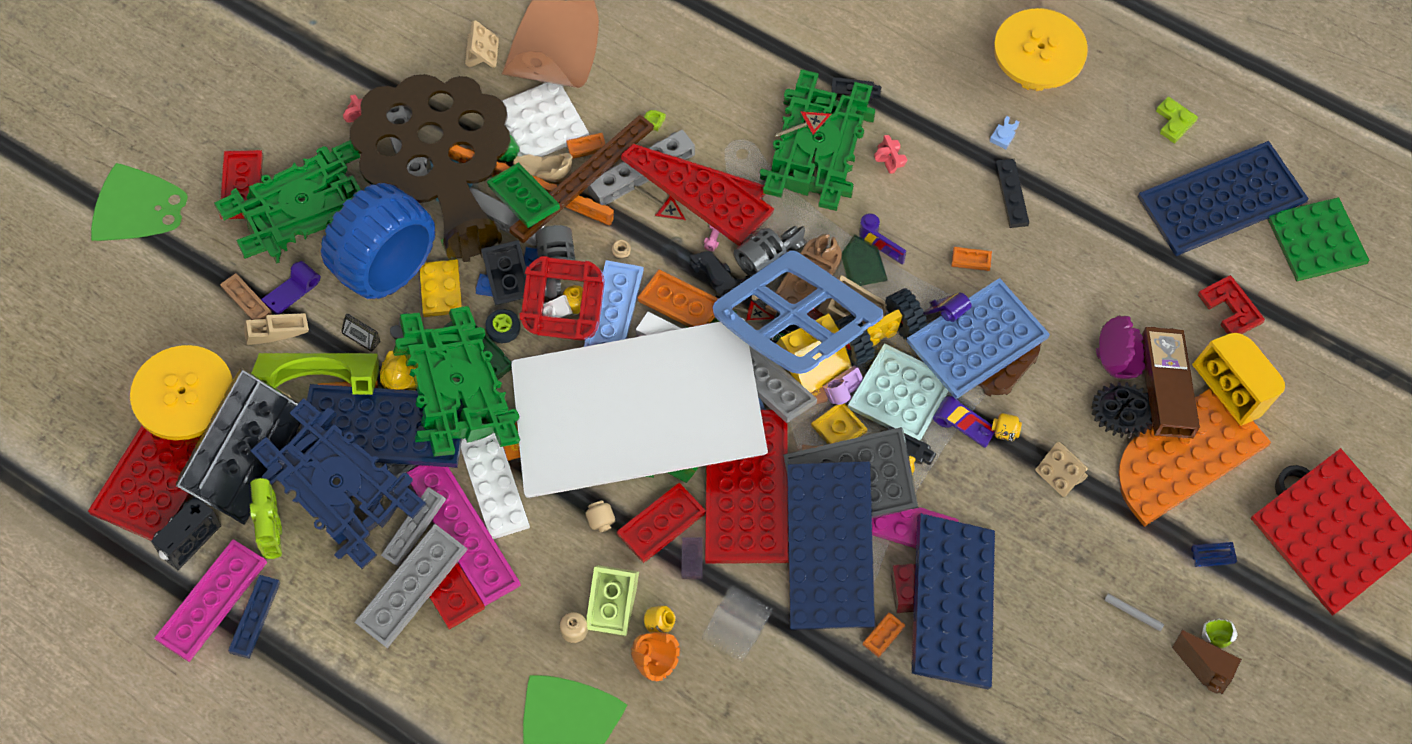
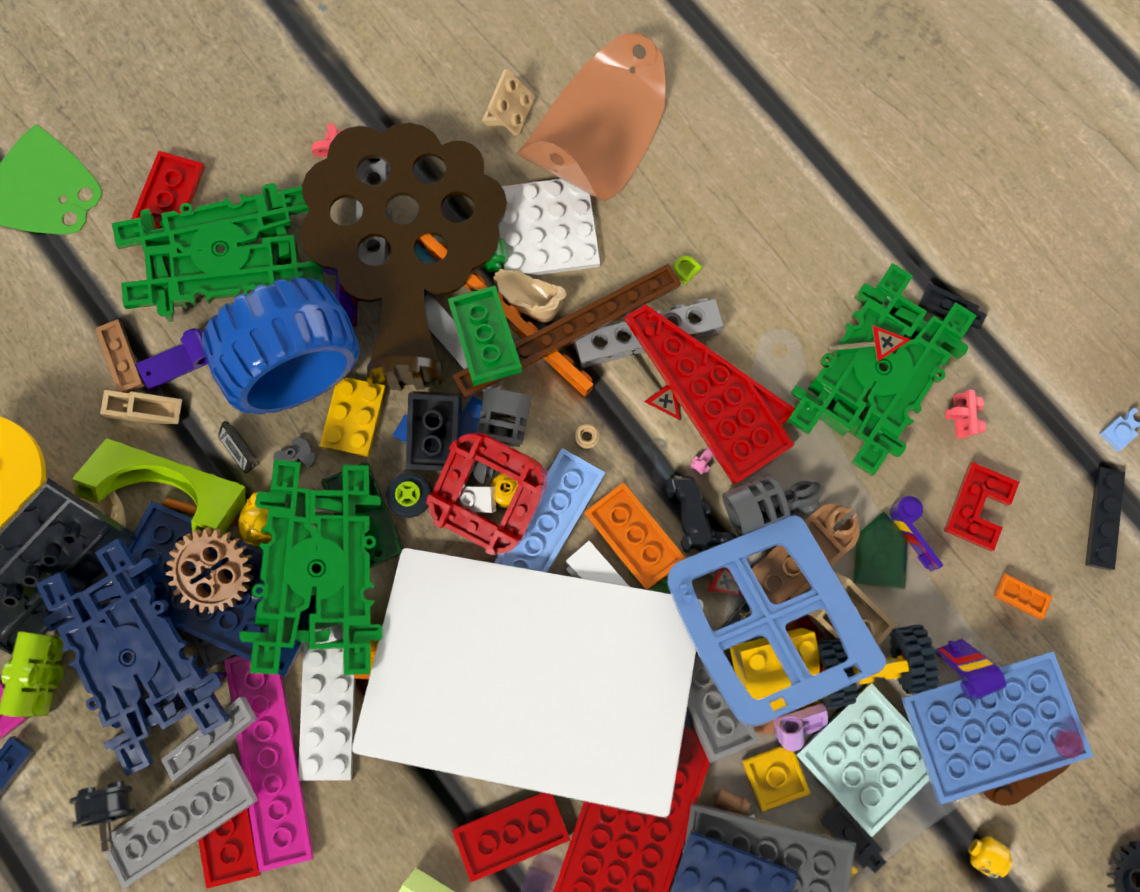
camera: 20 degrees right, 15 degrees up
orange plate [566,133,606,159] -> none
tan head [585,501,615,533] -> none
dark purple door [933,396,995,448] -> none
none -> black wheel [69,781,135,852]
none -> medium nougat gear [166,527,254,613]
none -> red plate [944,462,1020,551]
none -> clear pink plate [1054,730,1084,759]

